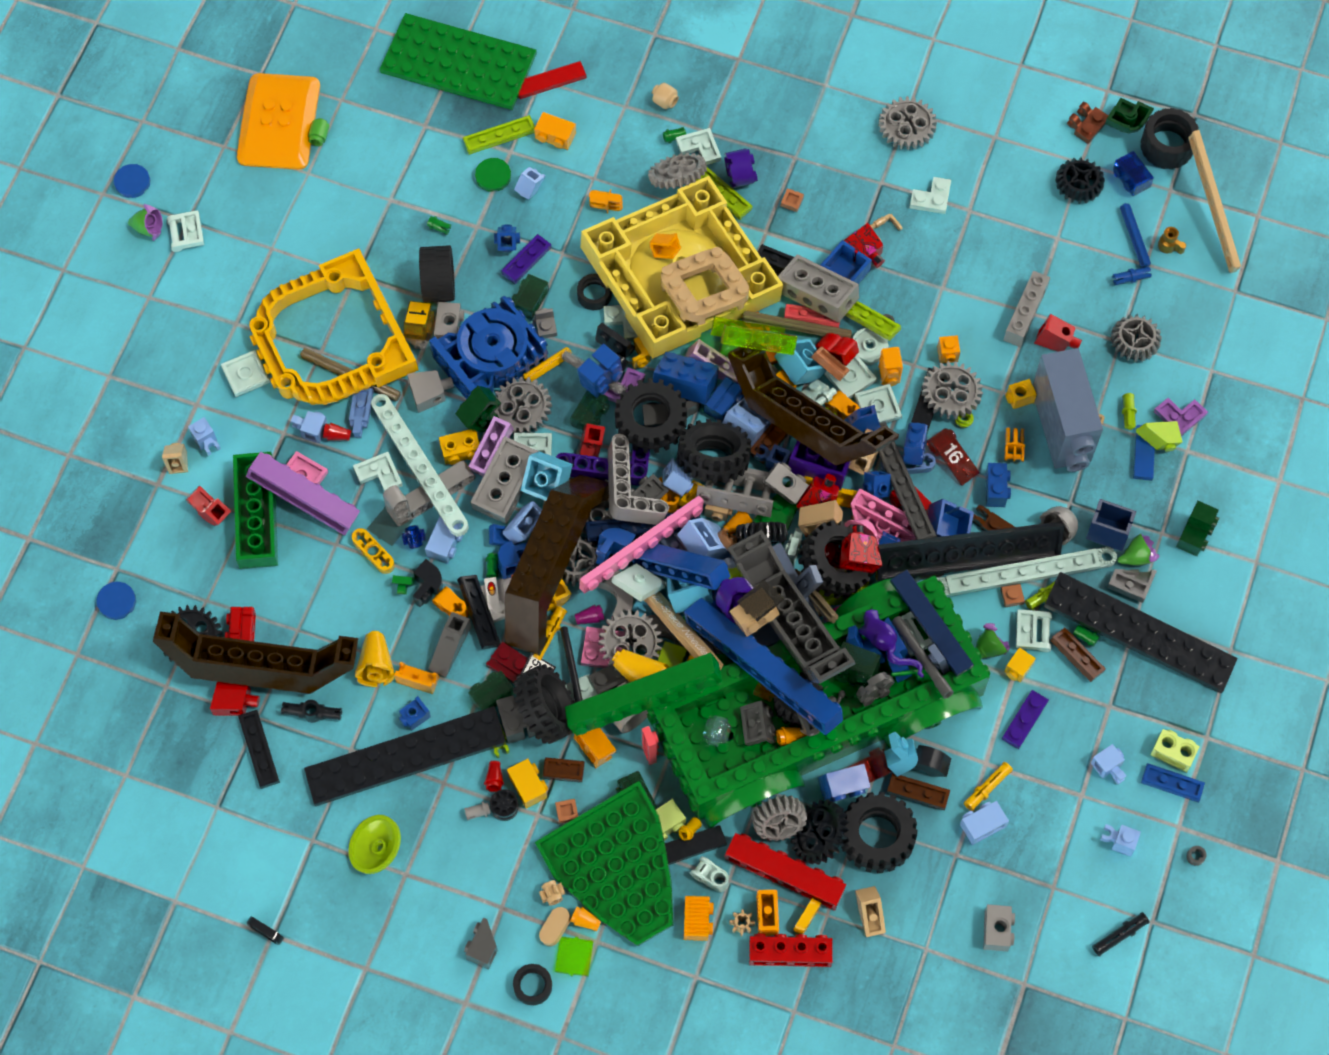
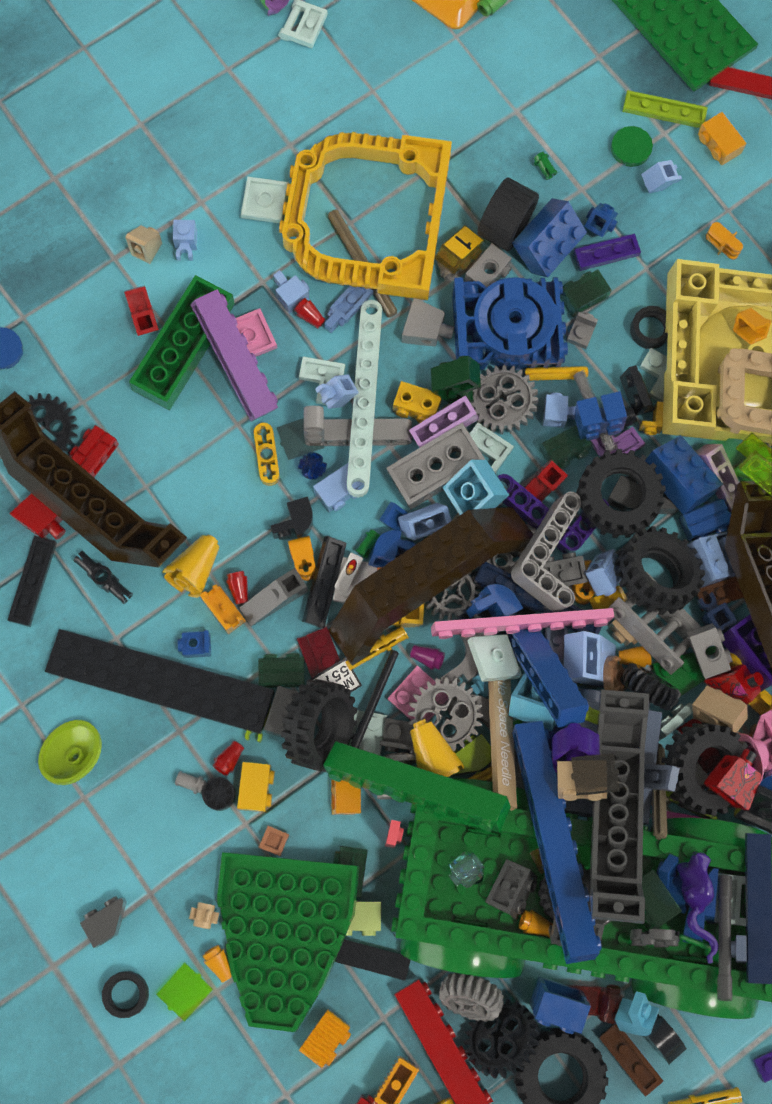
camera: 30 degrees right, 10 degrees up
green tile [392,575,415,594] -> none
tan tile [539,907,571,946] -> none
reddish brown plate [543,757,585,782] -> none
yellow pin [679,817,702,841] -> none
light aqua piece [690,856,729,892] -> none
tan gear [729,909,755,937] -> none
none -> red cone [226,571,249,605]
none -> light blue brick [315,374,359,409]
none -> blue brick [512,198,587,278]
none -> light blue brick [542,393,576,428]

